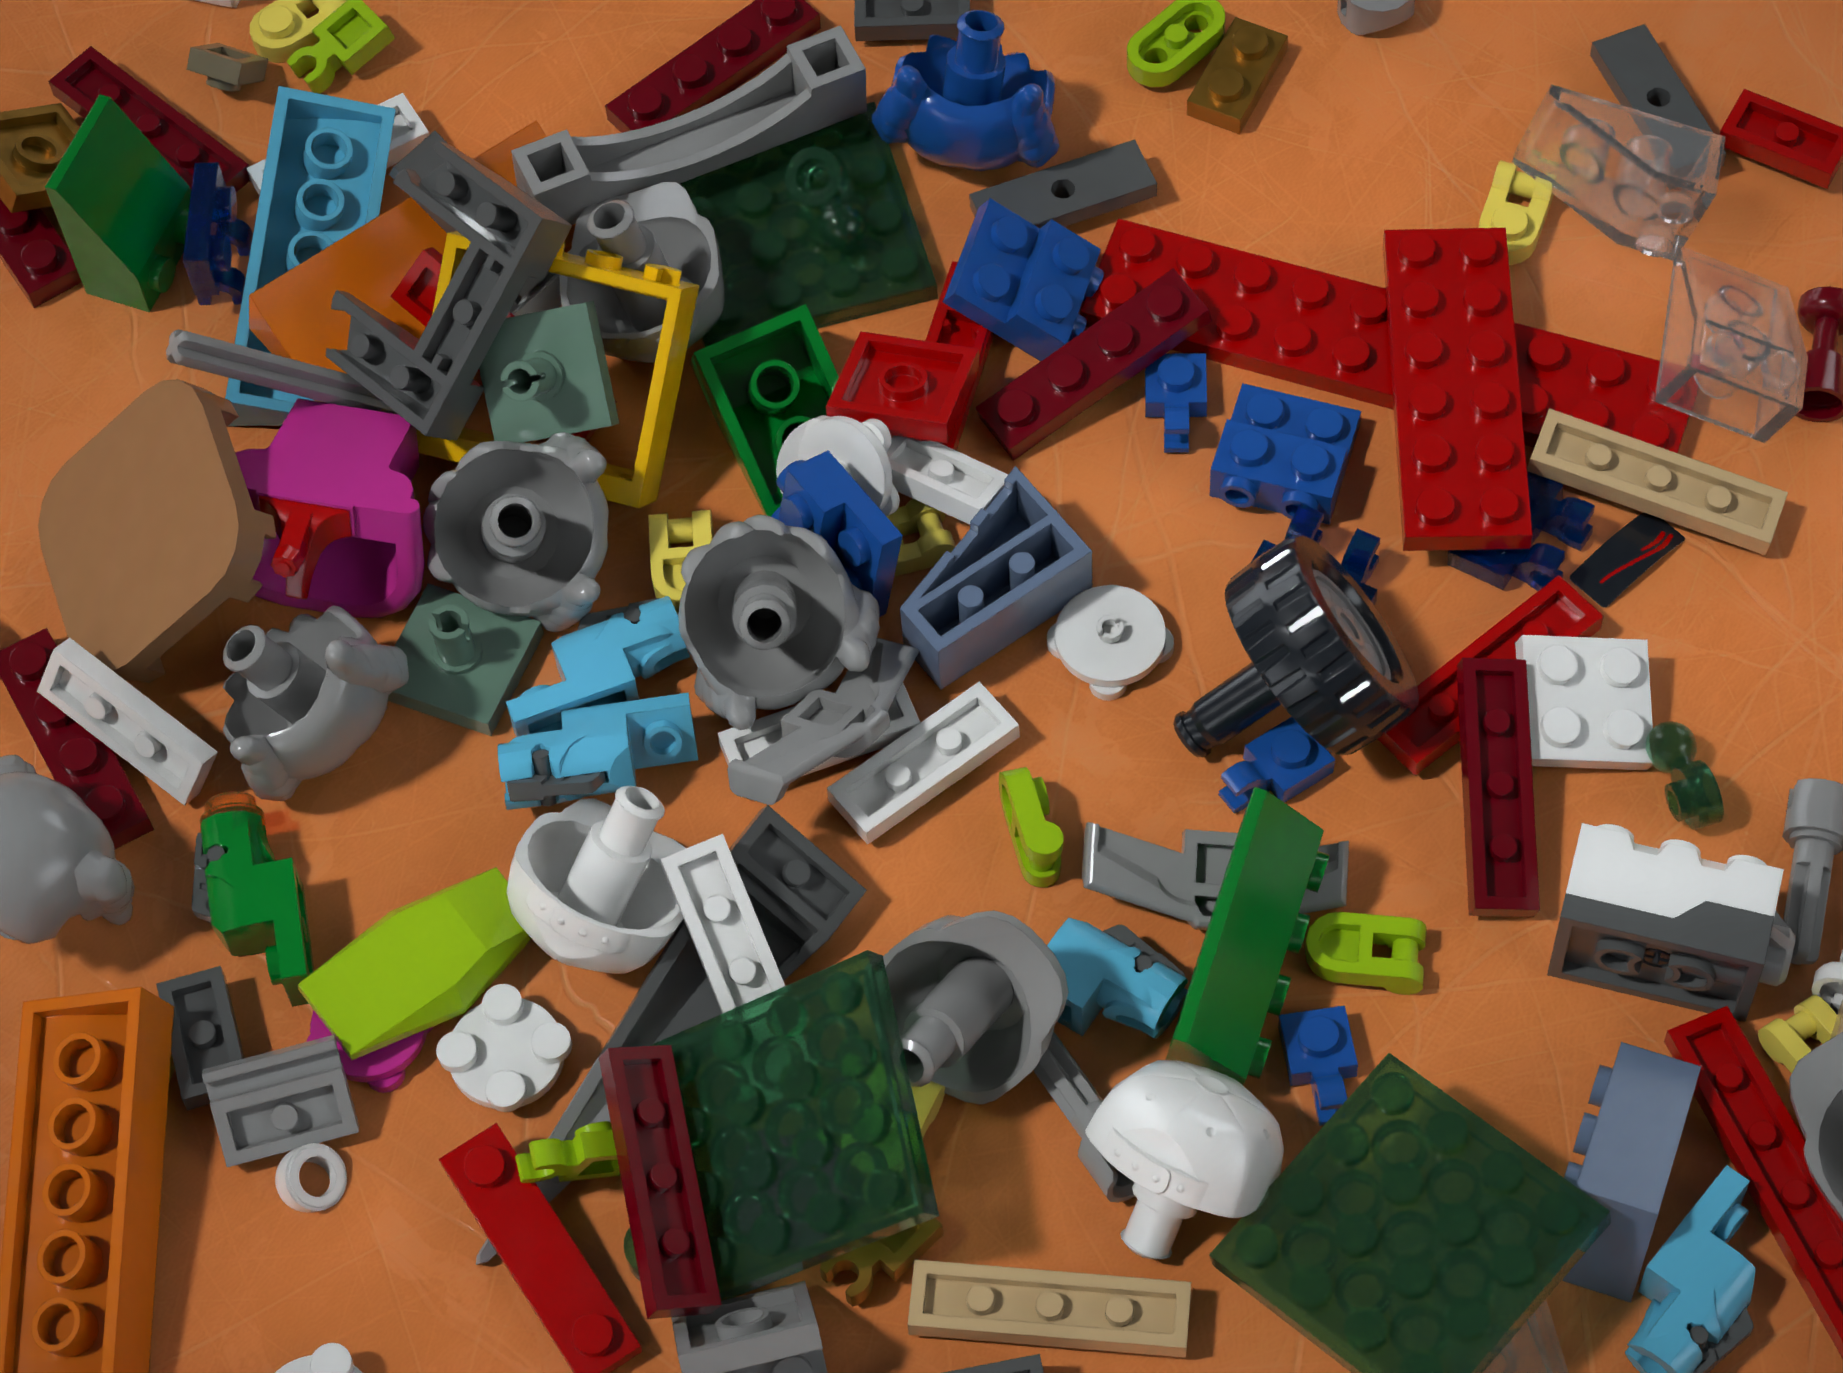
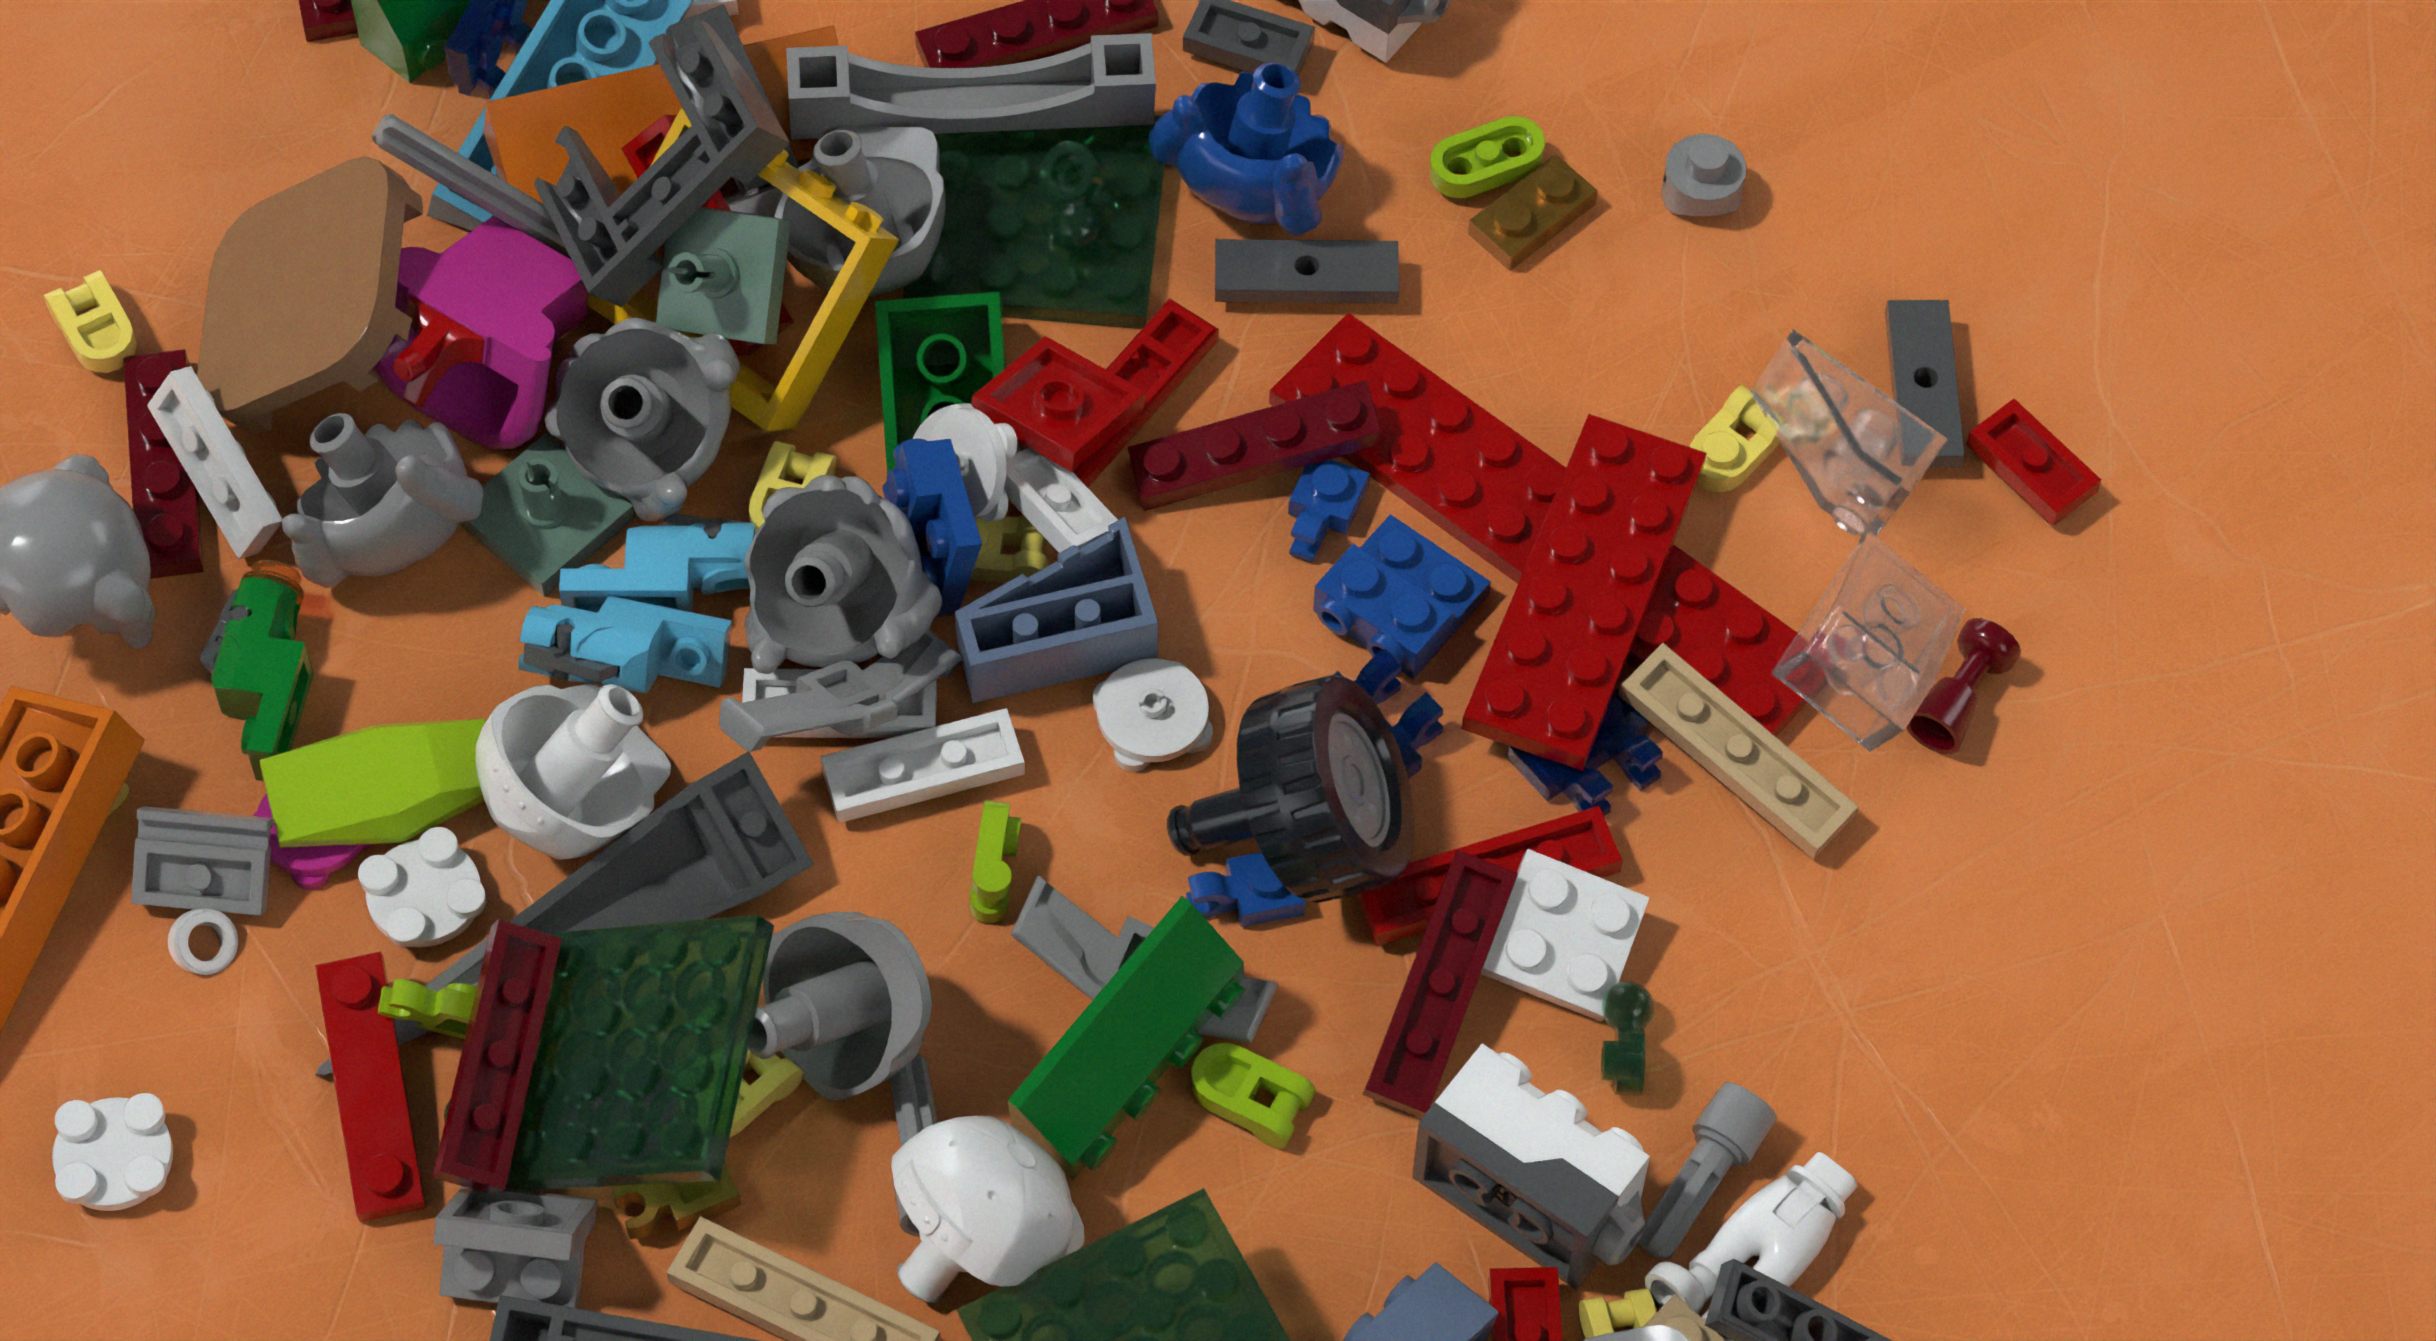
camera: 15 degrees right, 0 degrees up
dark grey plate [156,966,245,1111] -> none
white plate [660,834,825,1109] -> none
blue plate [943,198,1104,361] -> none
medium azure plate [1047,918,1188,1039] -> none
blue plate [1278,1005,1358,1126] -> none
black sticker [1570,512,1685,608] -> none

